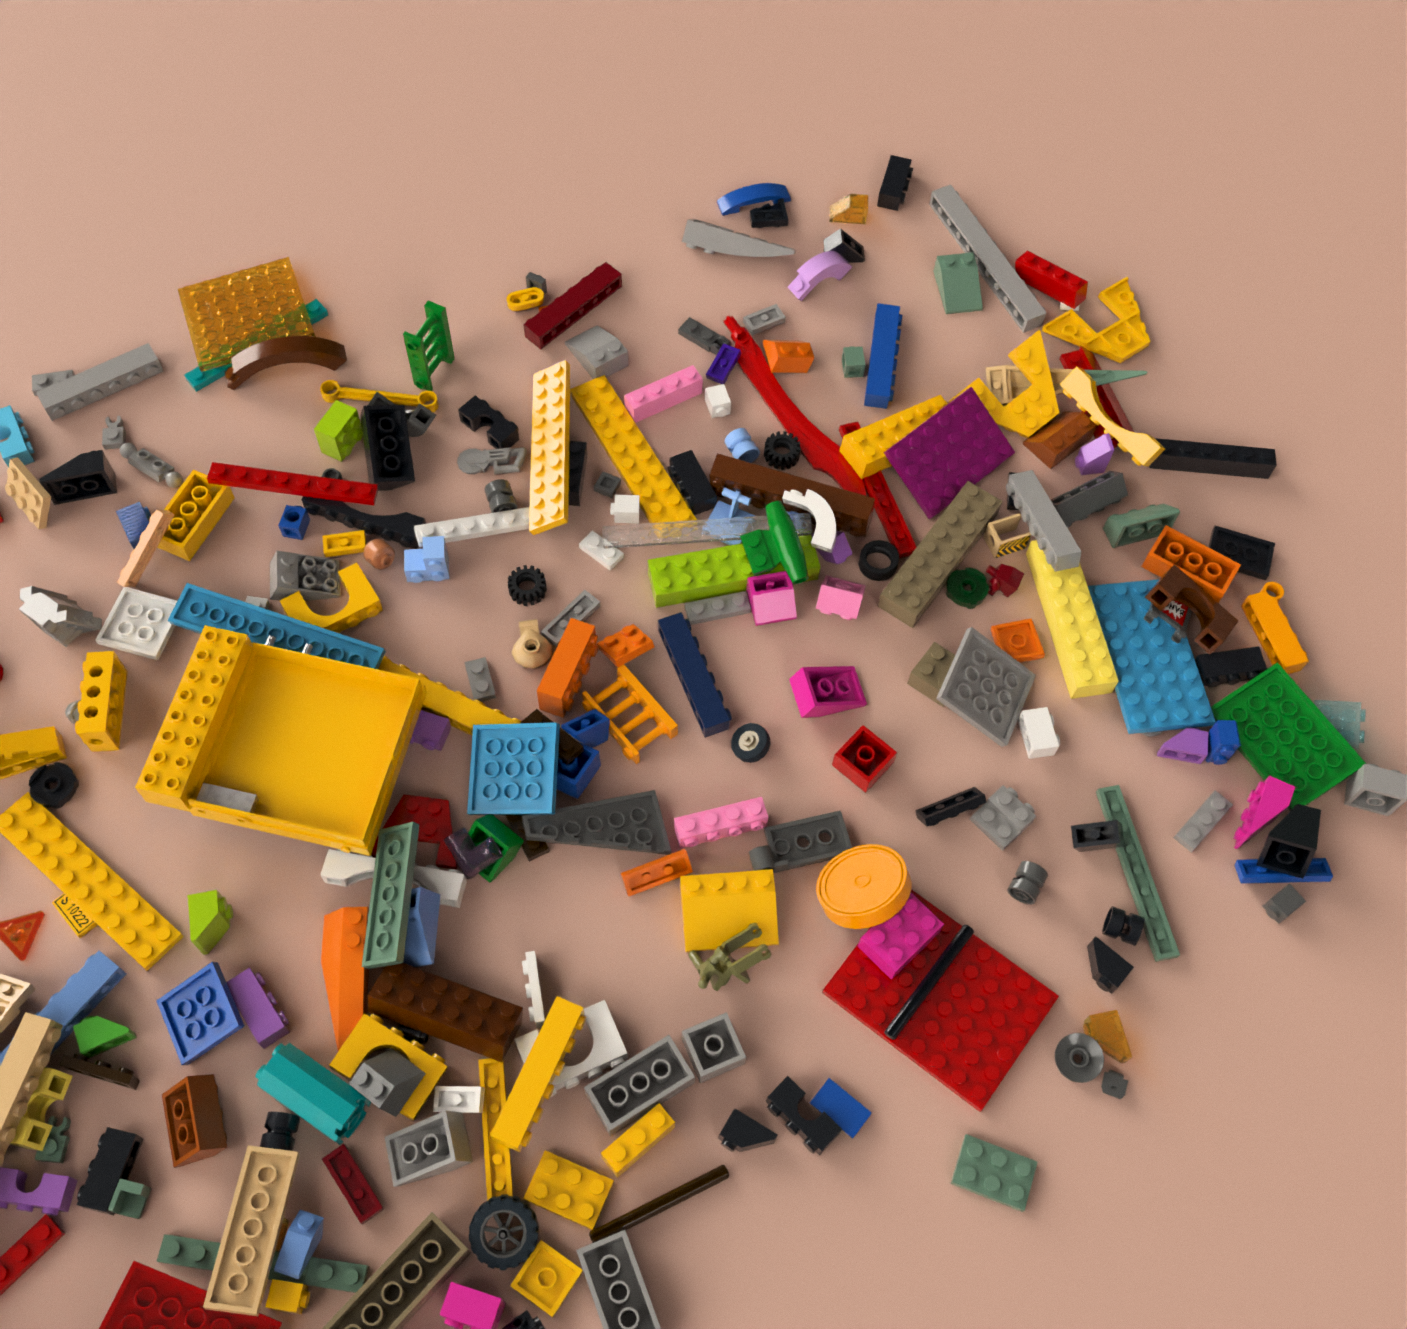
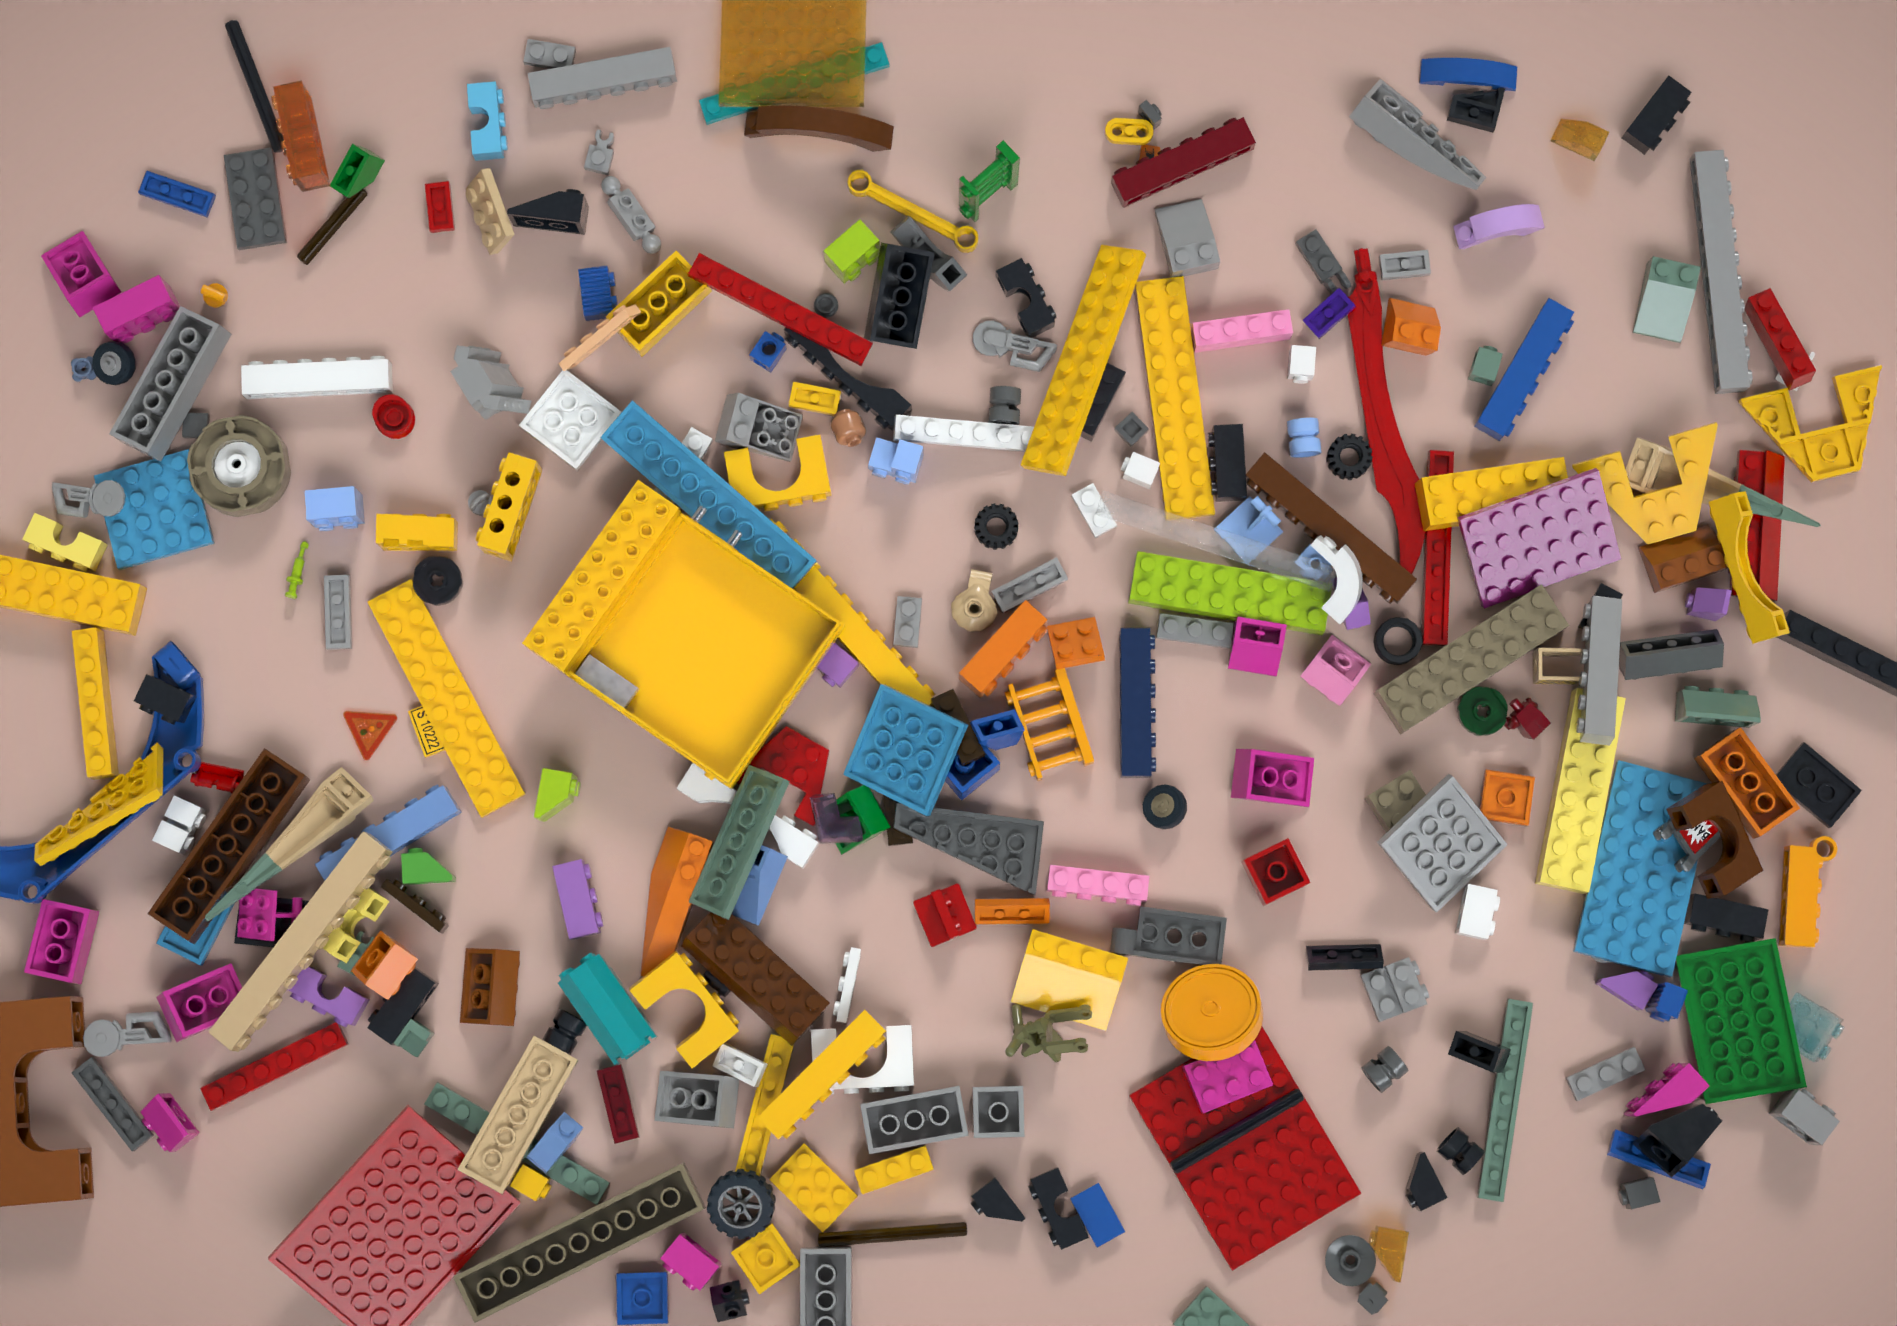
camera: 25 degrees right, 20 degrees up
plate [156,962,245,1065] -> none
dark grey slope [349,1049,426,1117] -> none
green plate [740,501,809,584] -> none
black slope [823,228,865,263] -> none
none -> brick [351,930,418,1000]
none -> red bracket [913,883,977,947]

